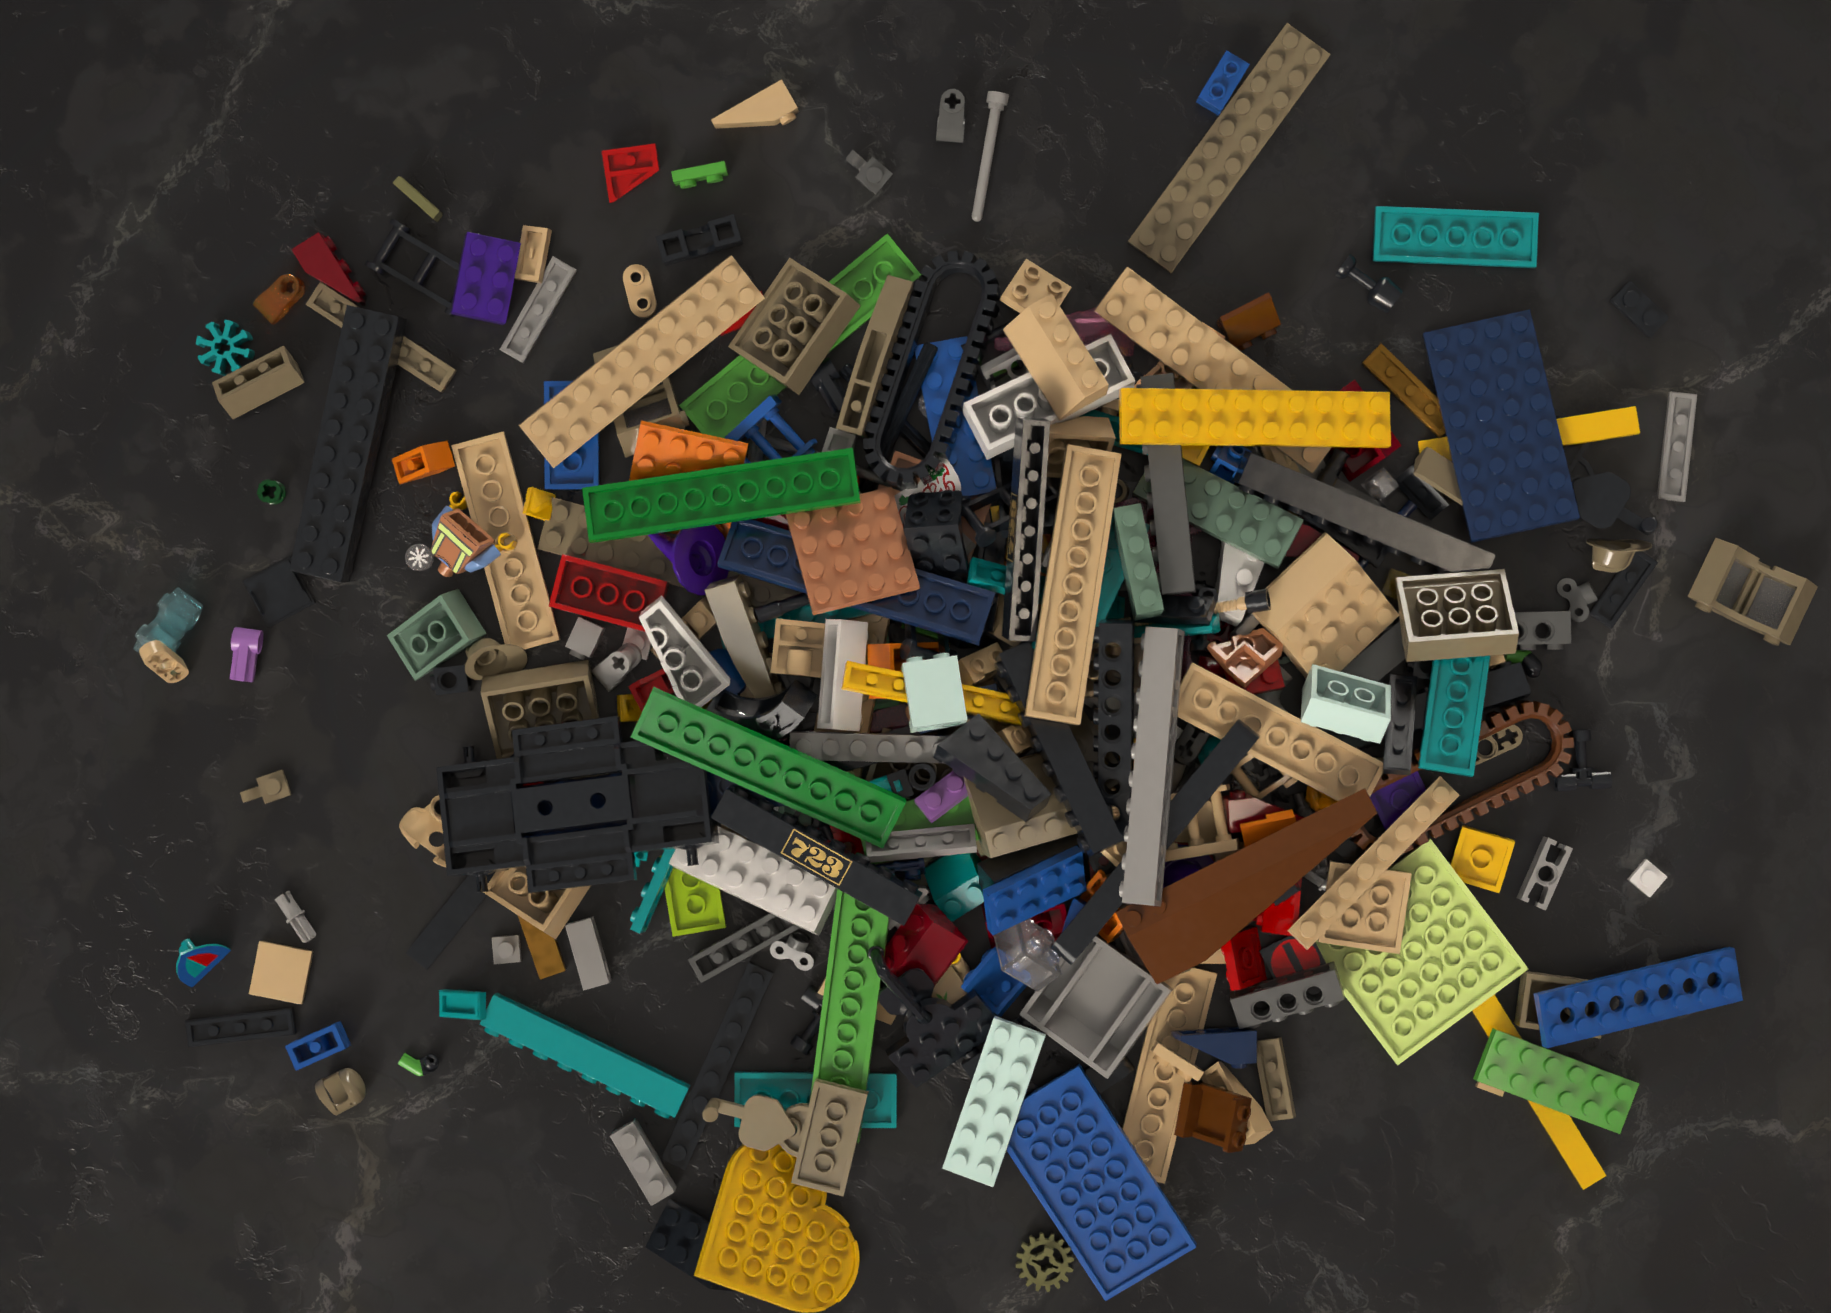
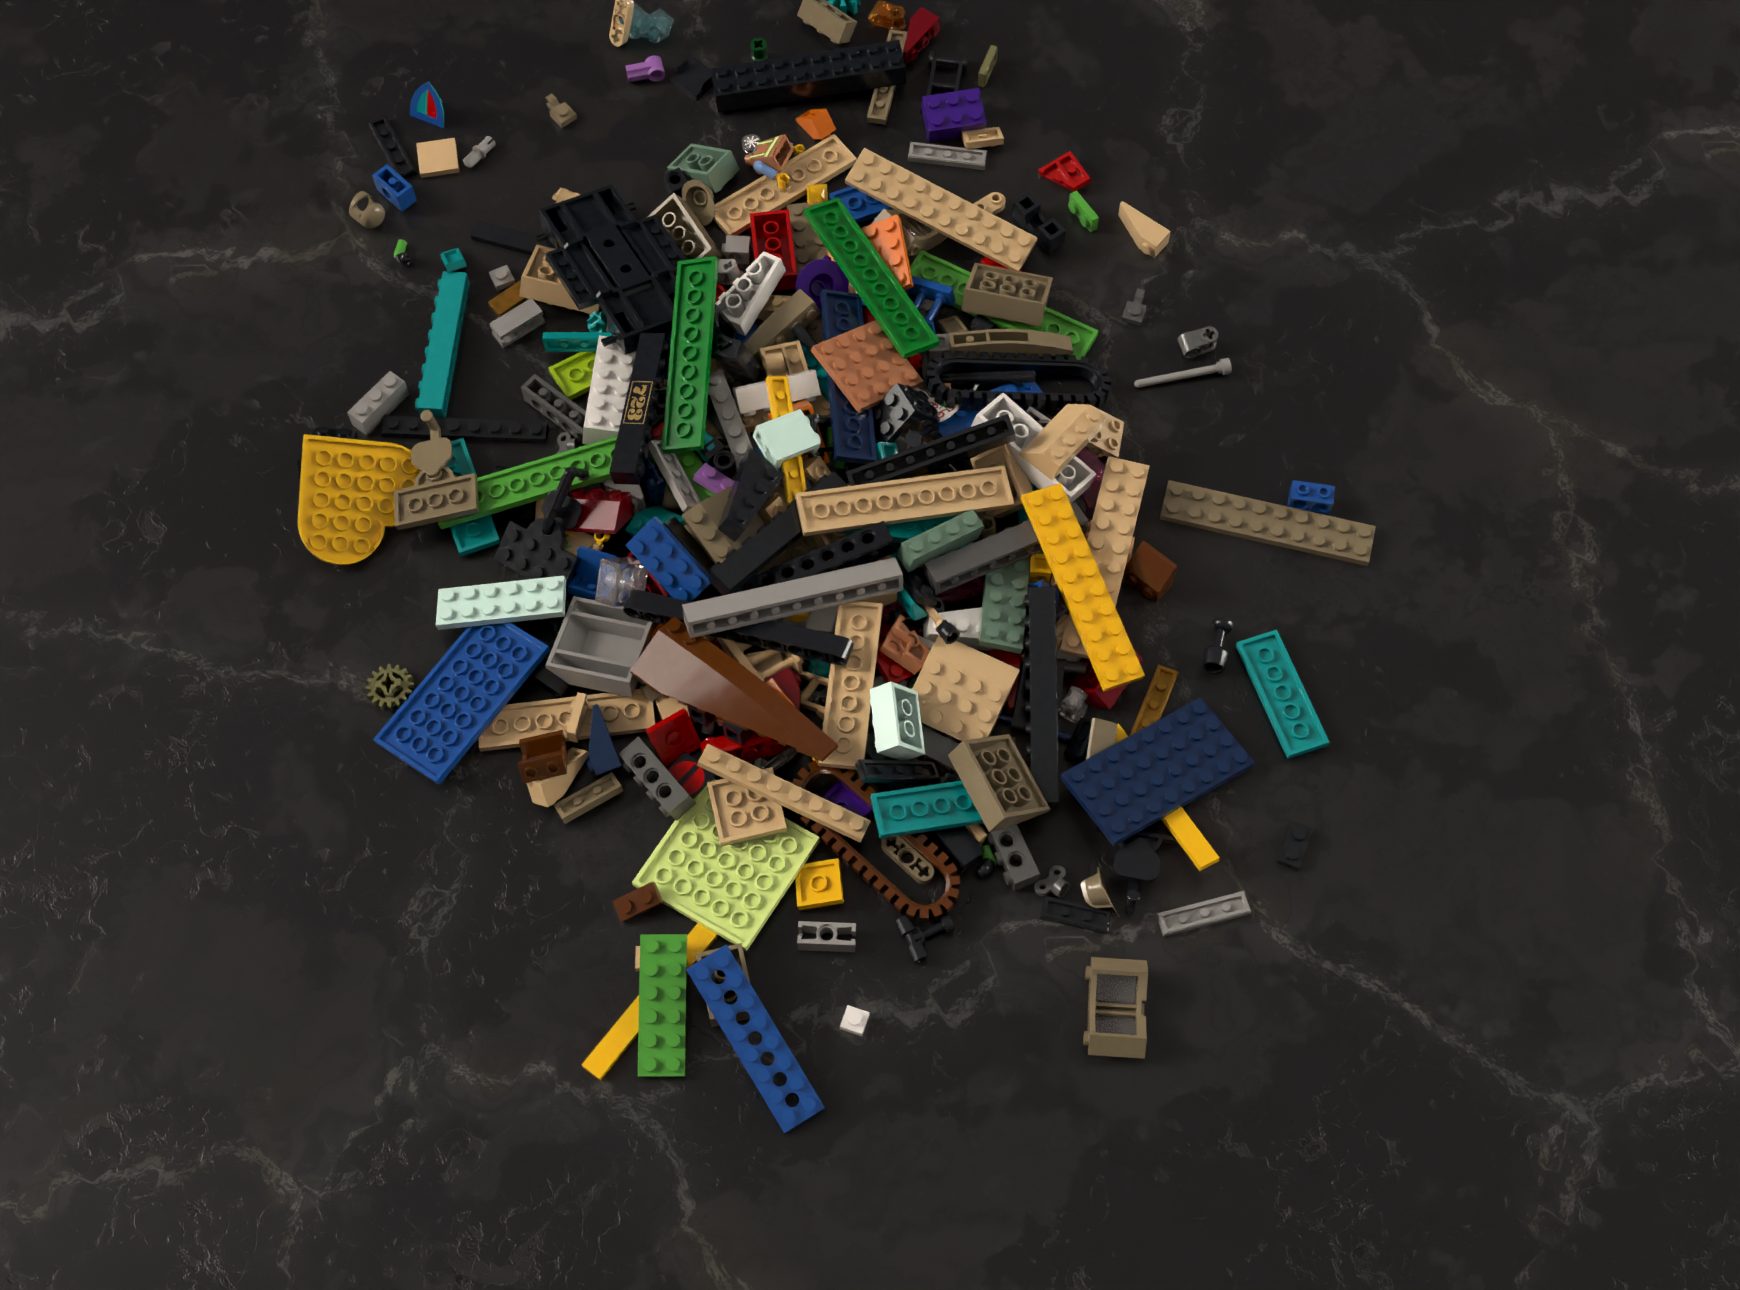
camera: 70 degrees right, 25 degrees down
none -> reddish brown plate [613,882,664,922]
none -> dark tan tile [938,315,968,336]

